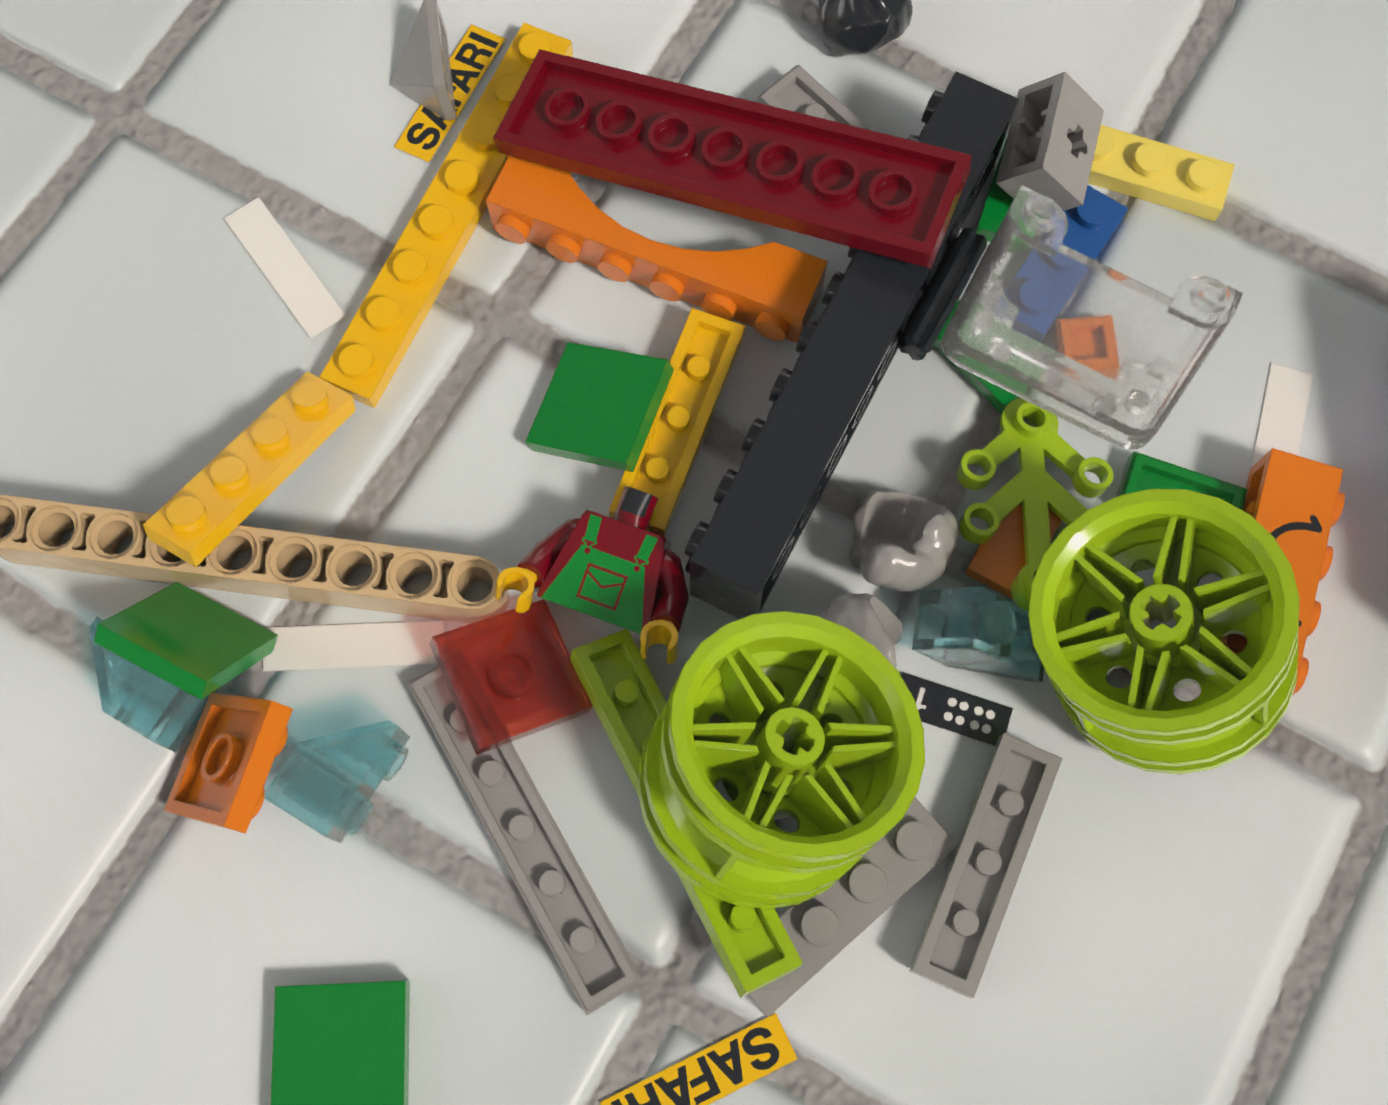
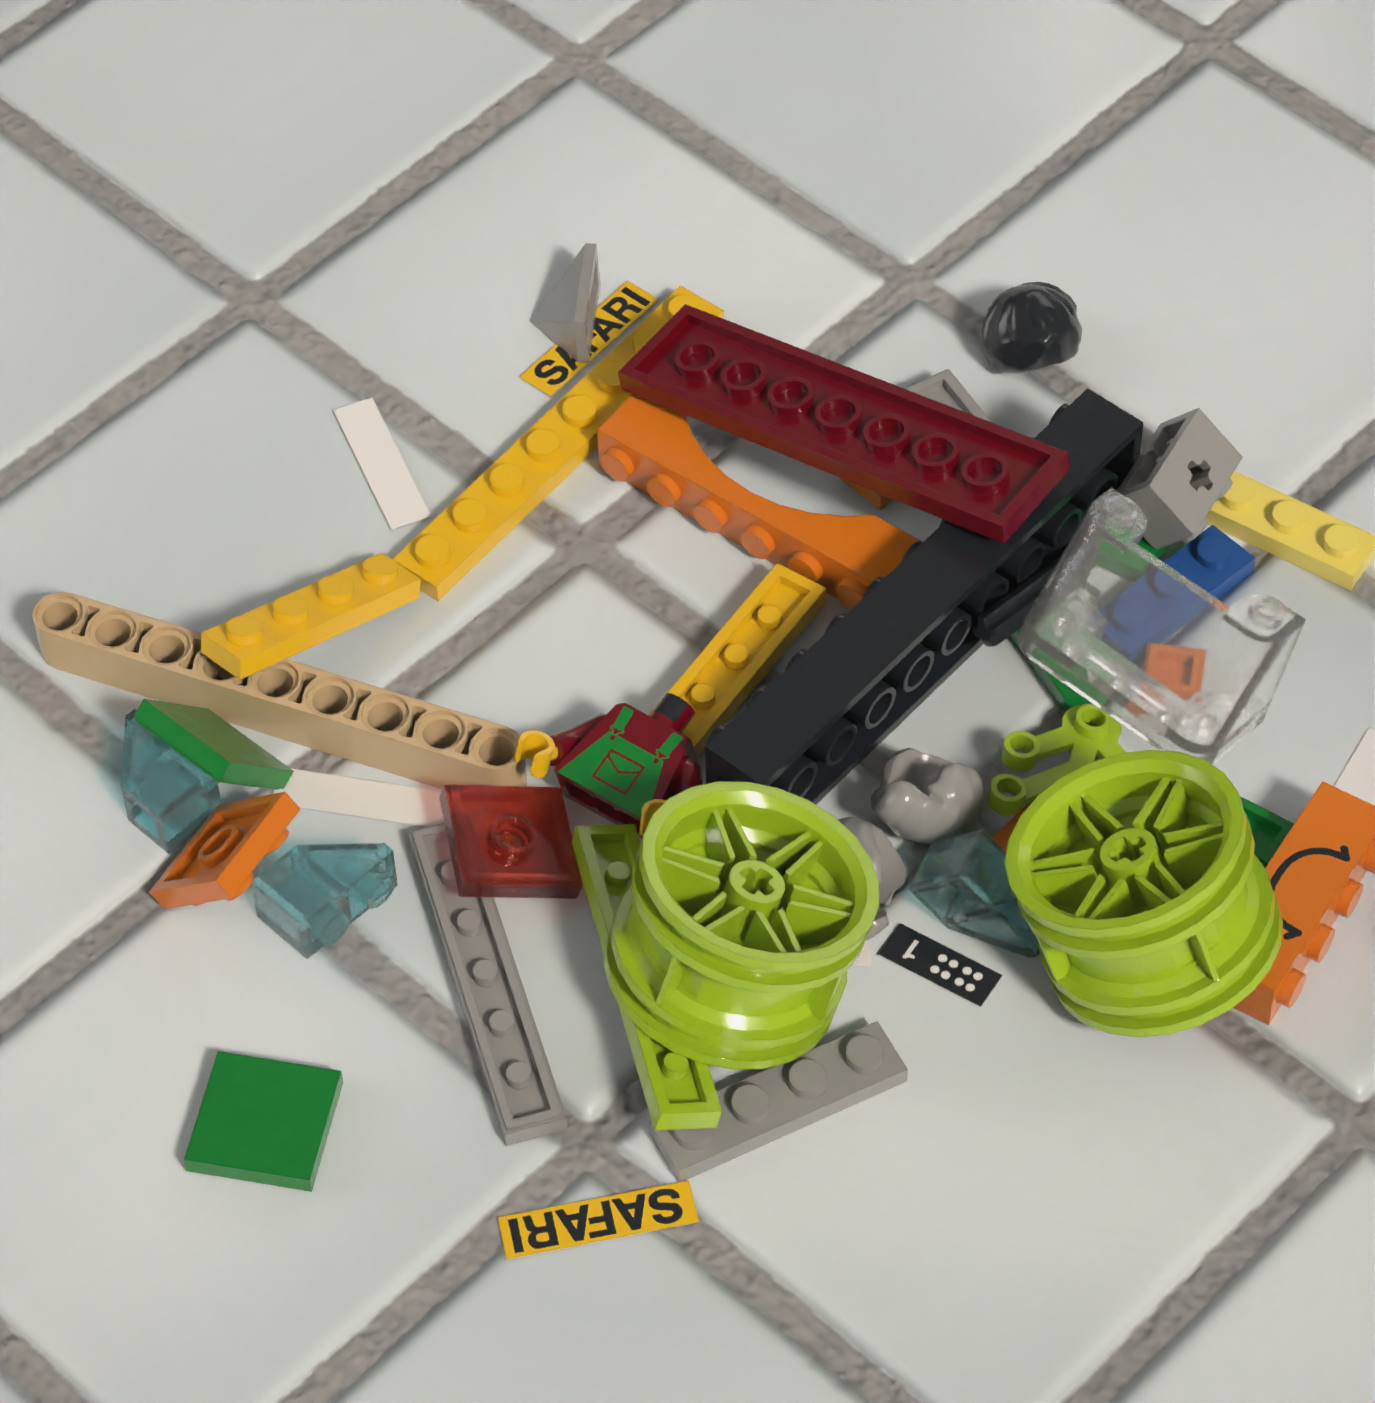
camera: 15 degrees right, 20 degrees down
green tile [525,342,674,472] -> none
light grey plate [909,733,1063,998] -> none

